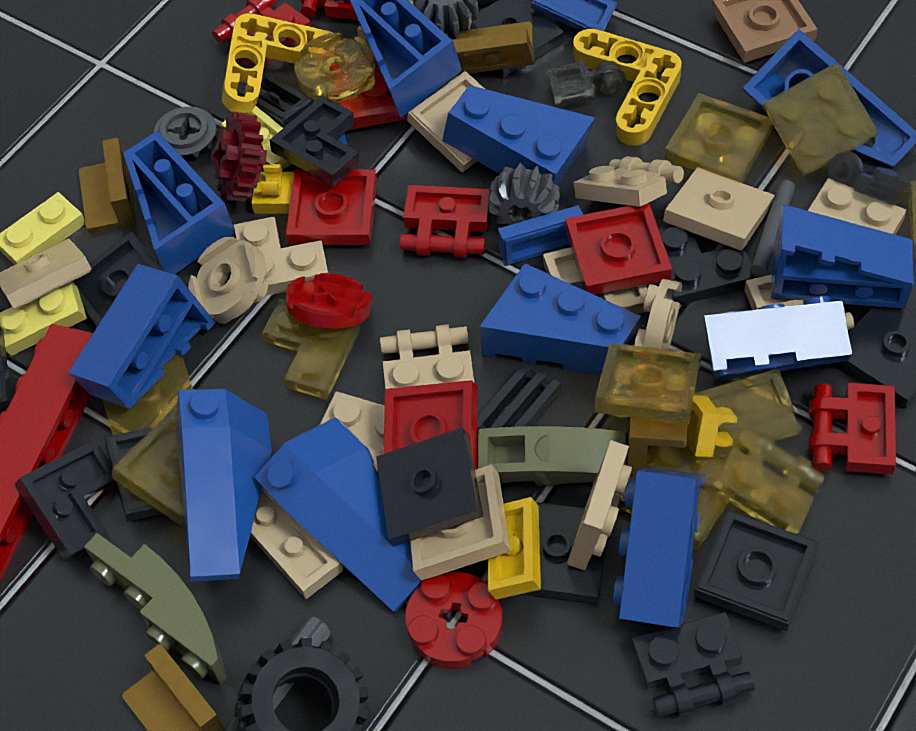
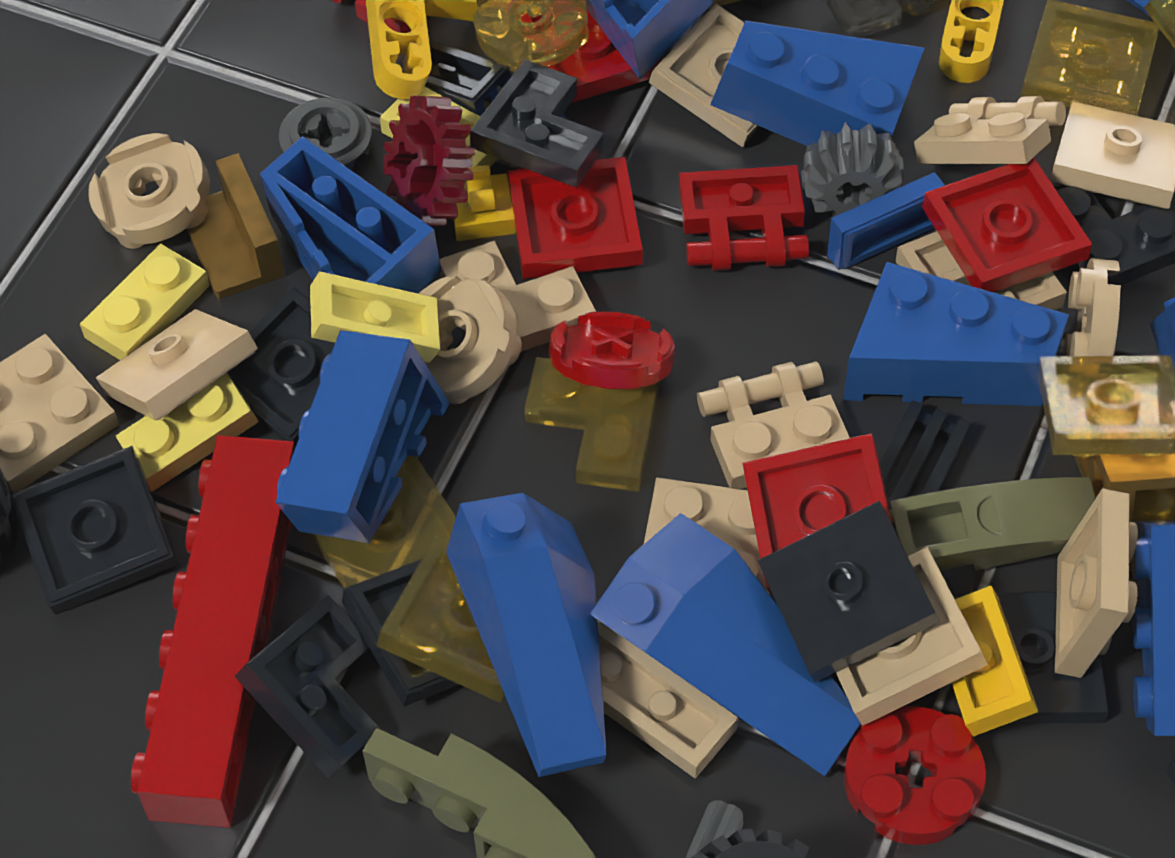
camera: 15 degrees left, 0 degrees up
none -> tan plate [89,133,210,249]
none -> light yellow plate [310,271,440,363]

